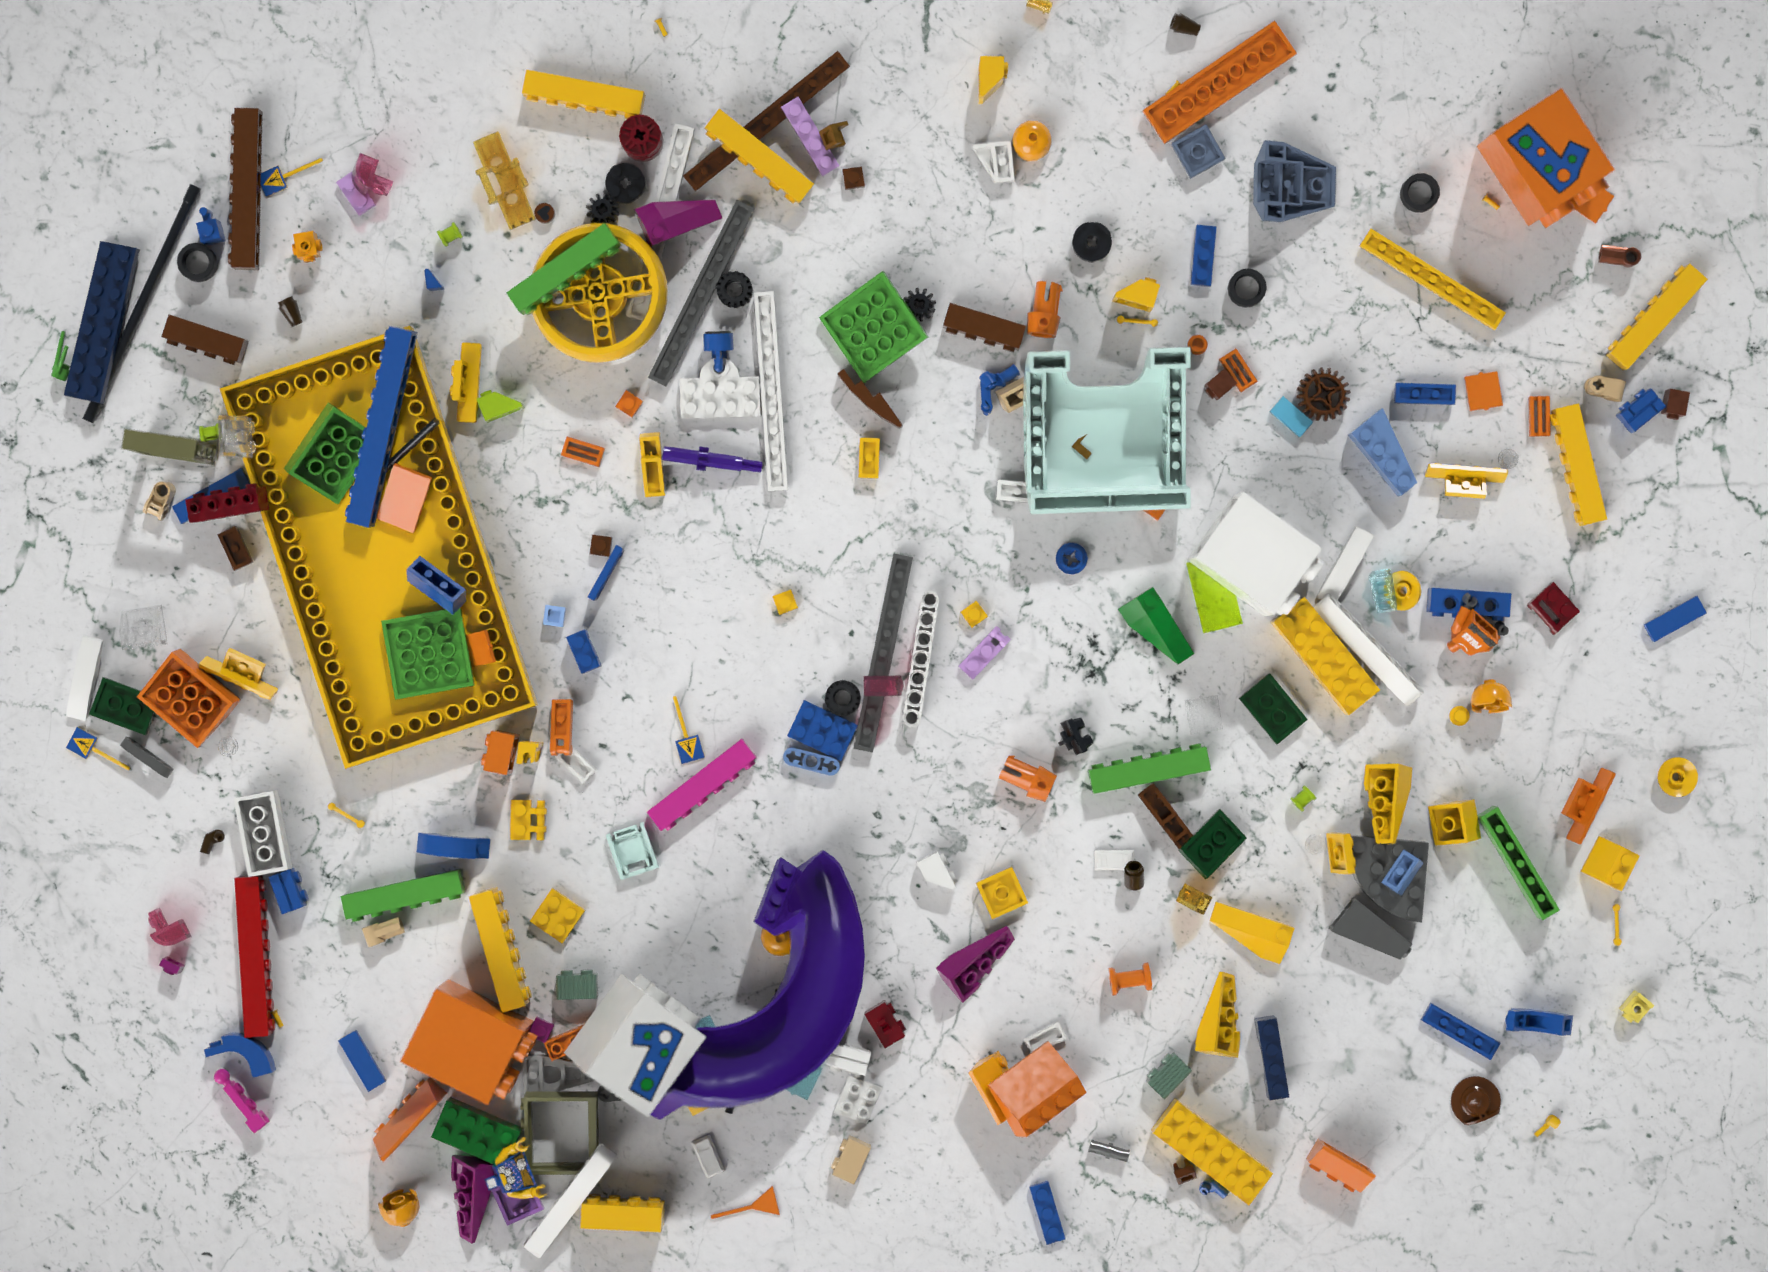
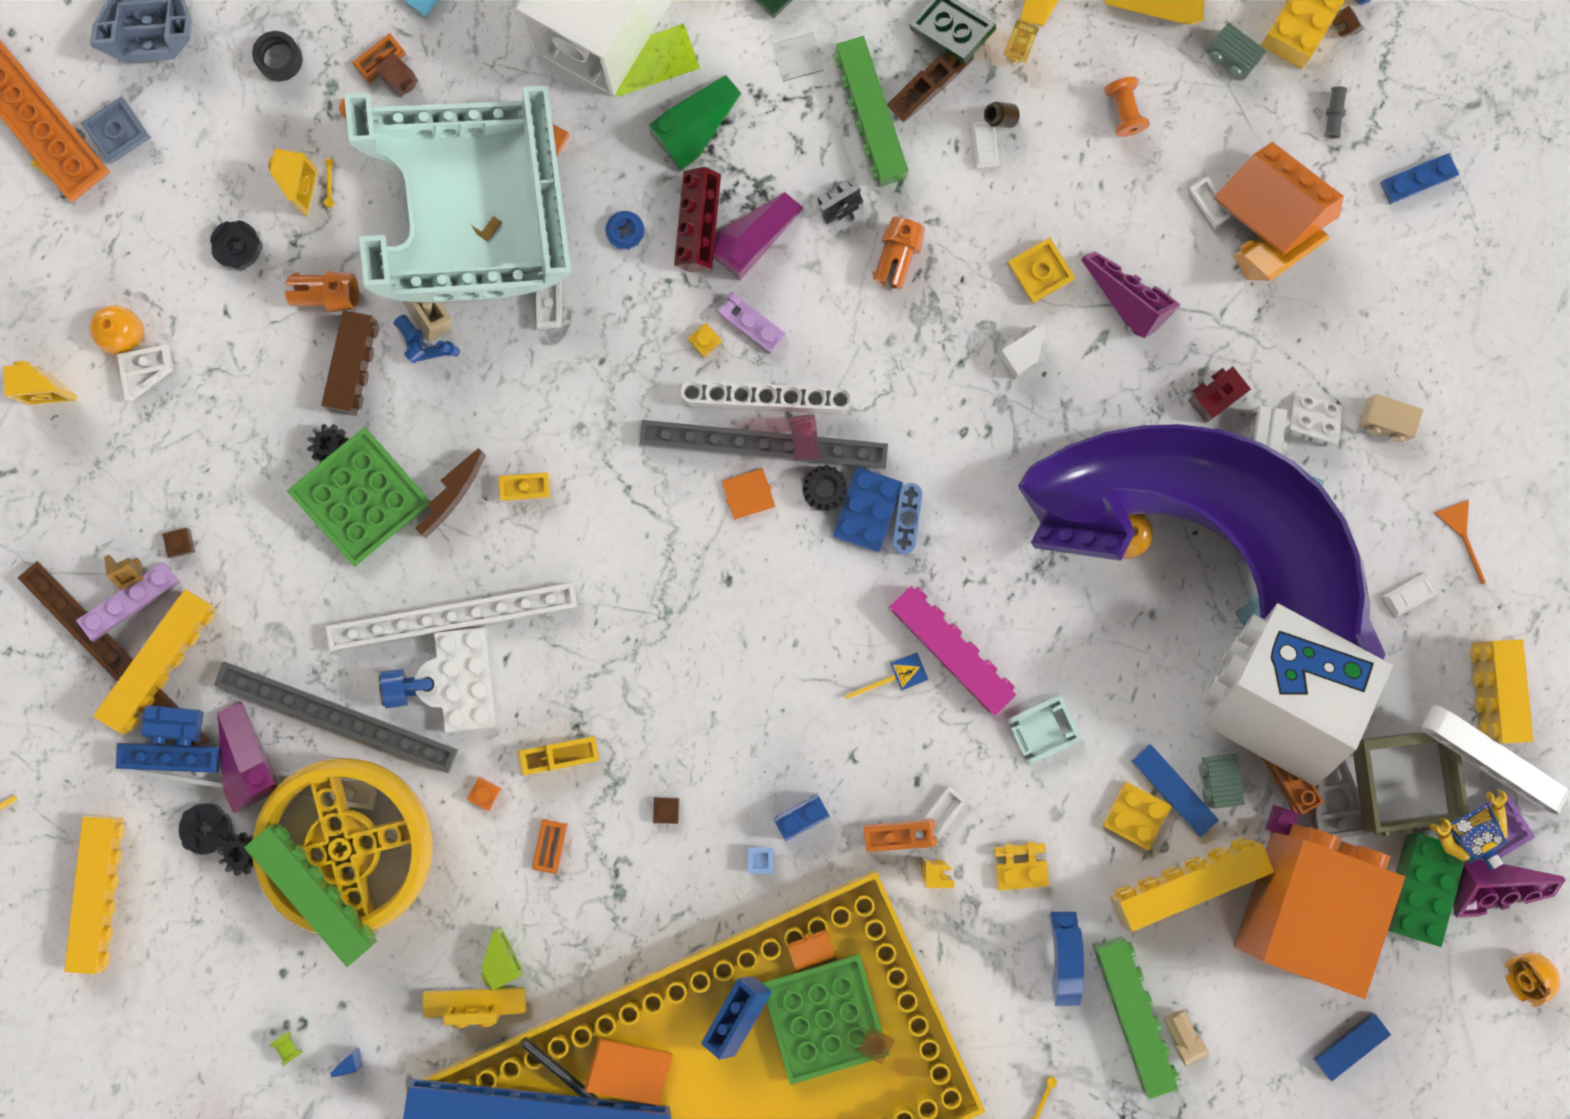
camera: 100 degrees left, 5 degrees down
orange slope [373,1077,447,1162] -> none
clear yellow piece [473,131,536,230] -> none
orange brick [481,730,520,775] -> none
reddish brown tile [534,203,555,224] -> none
blue tile [588,545,624,601] -> none
dark red wheel [619,114,664,162] -> none
dark purple piece [662,446,763,473] -> none
black tyre [716,271,753,308] -> none
yellow plate [772,589,798,615] -> none
blue plate [1191,225,1217,287] -> none
none -> blue tile [115,743,220,773]
none -> blue brick [141,705,204,746]
none -> dark red brick [674,167,721,272]
none -> magenta wedge [713,192,803,281]
none -> orange piece [722,468,775,520]
none -> clear orange plate [859,1026,895,1064]
none -> blue tile [1131,744,1219,837]

